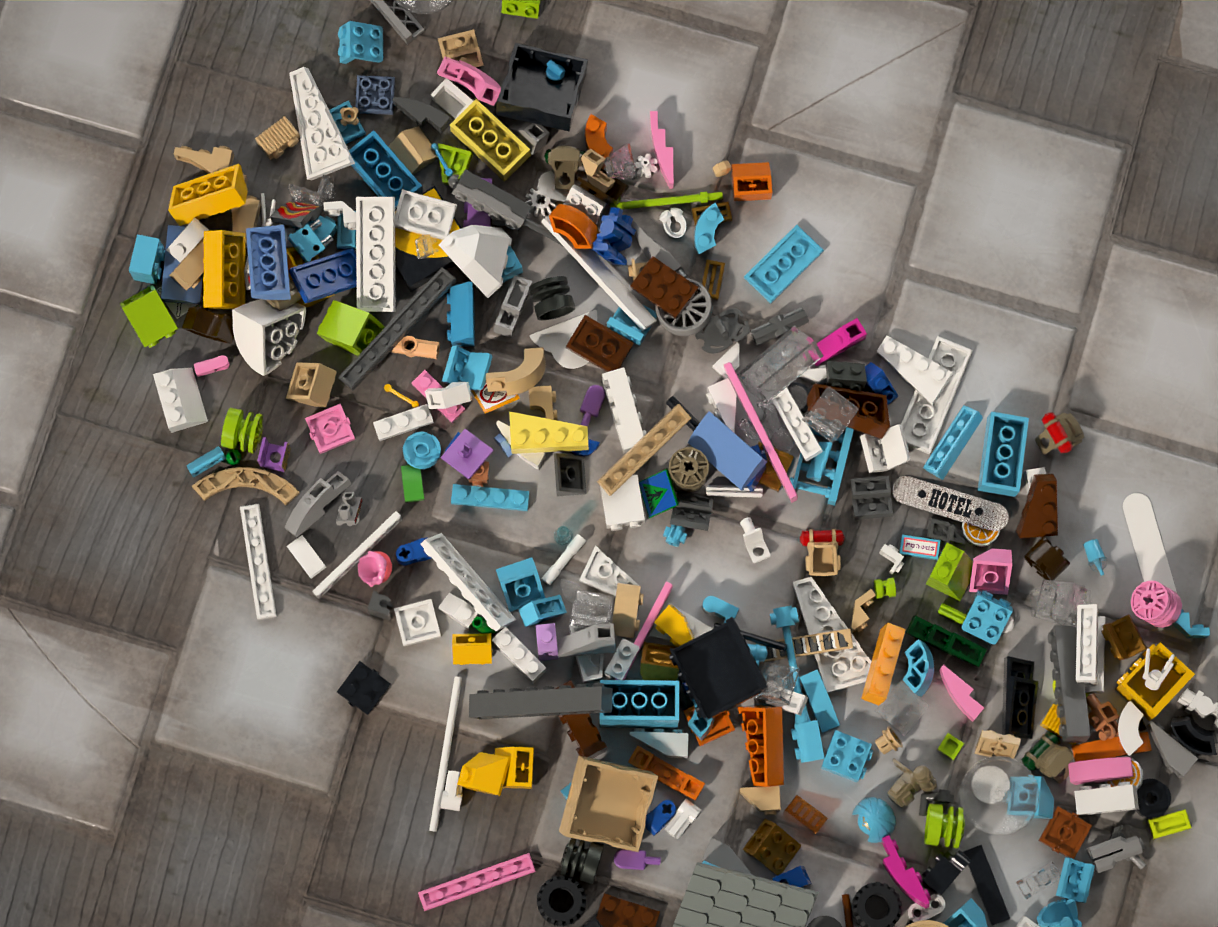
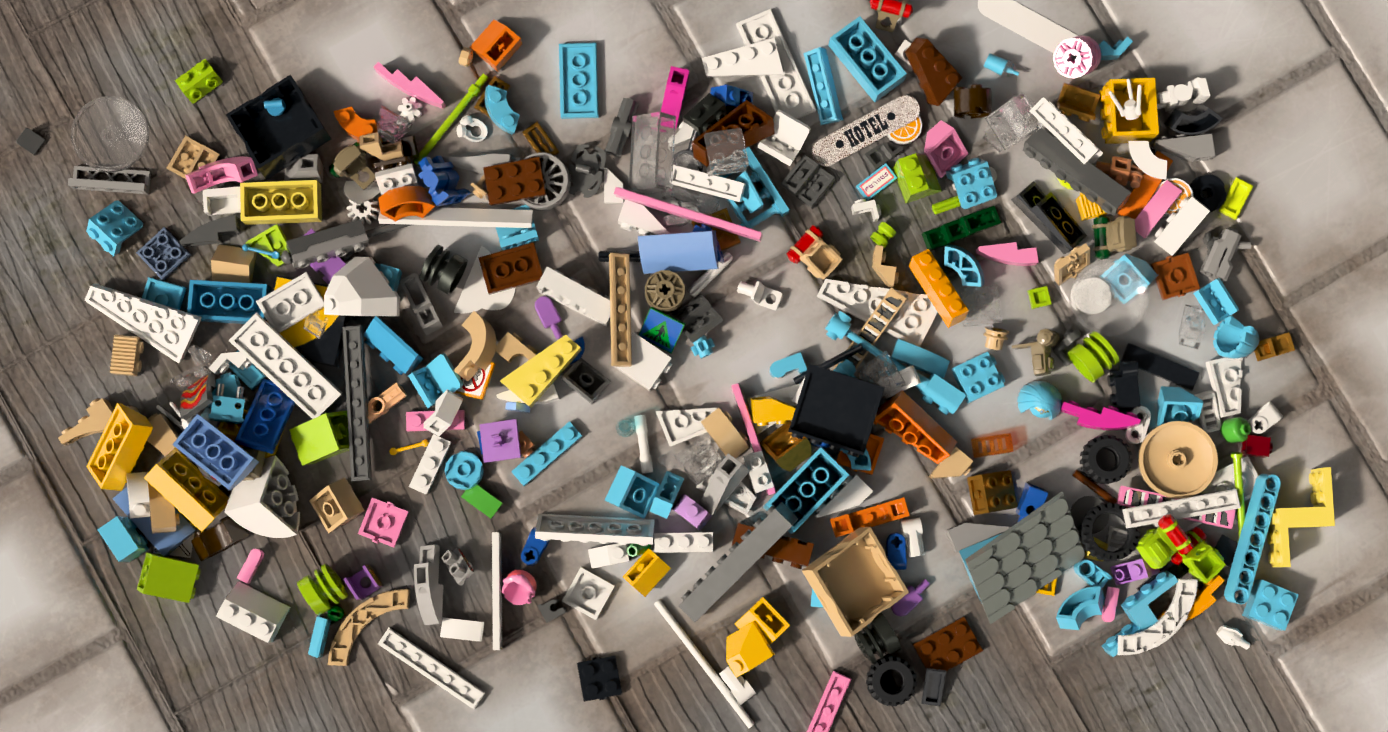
camera: 50 degrees left, 5 degrees up
tan plate [340,107,359,126] -> none

